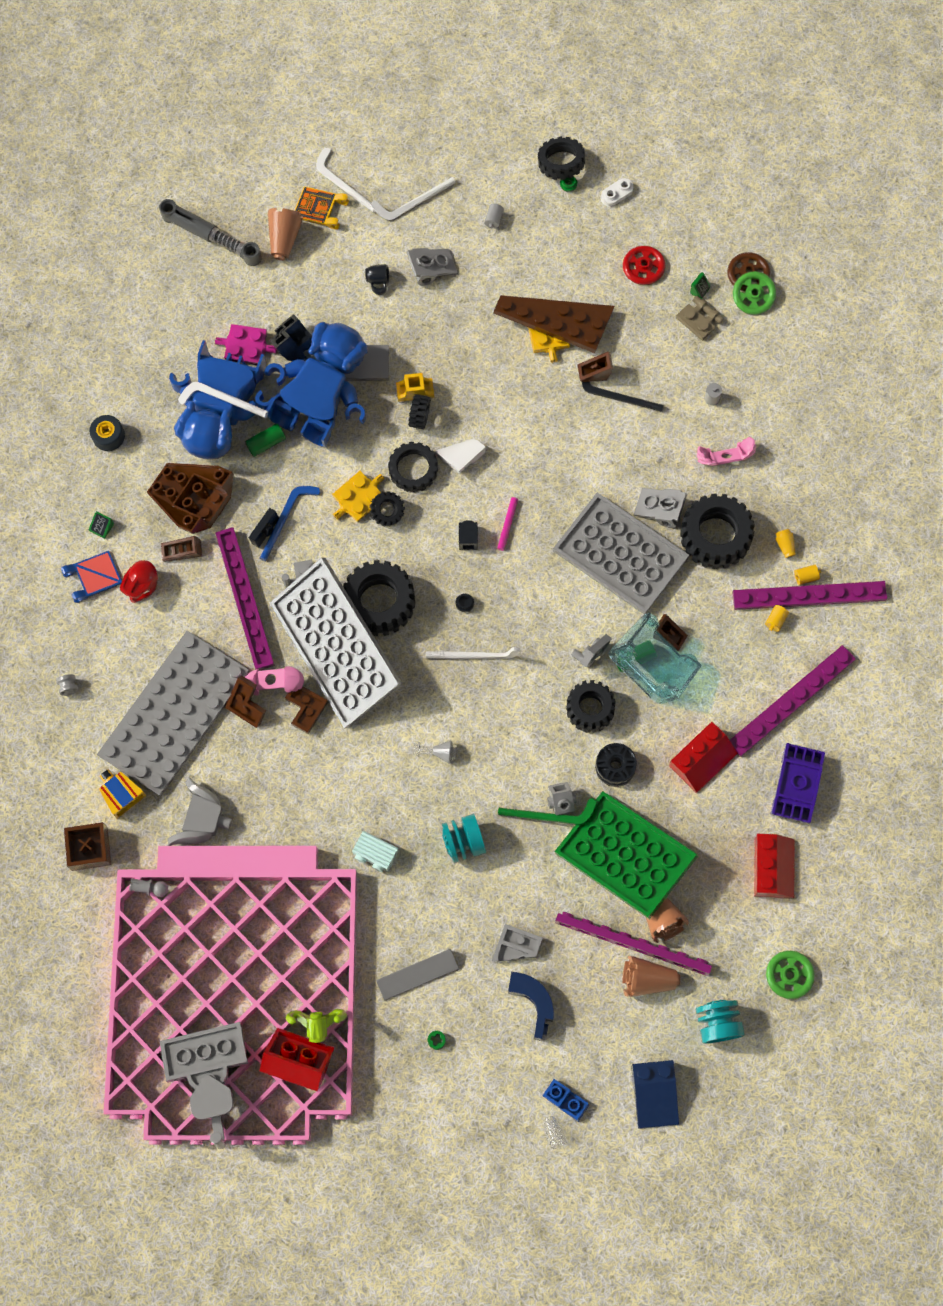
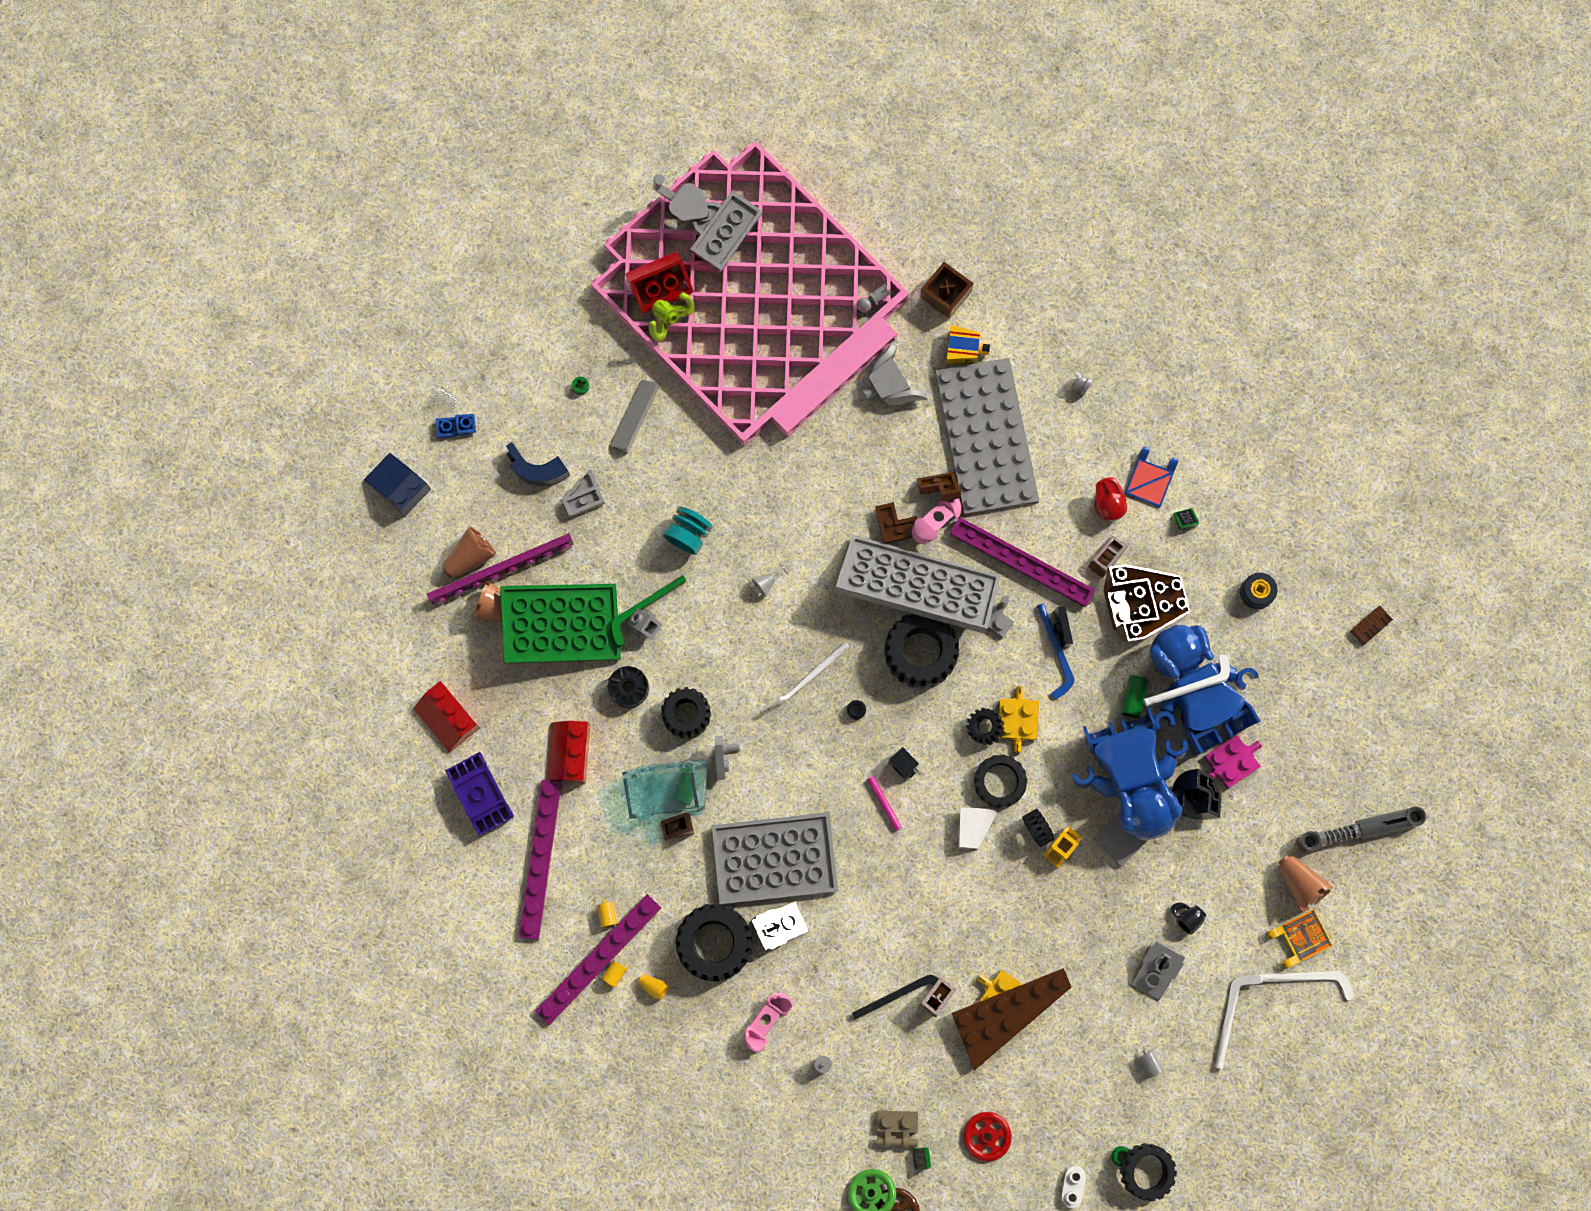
camera: 135 degrees right, 5 degrees up
light aqua brick [352,831,399,873] -> none
teal wheel [696,1000,745,1044] -> none
bright green plate [766,950,815,999] -> none
none -> reddish brown tile [1350,605,1393,646]

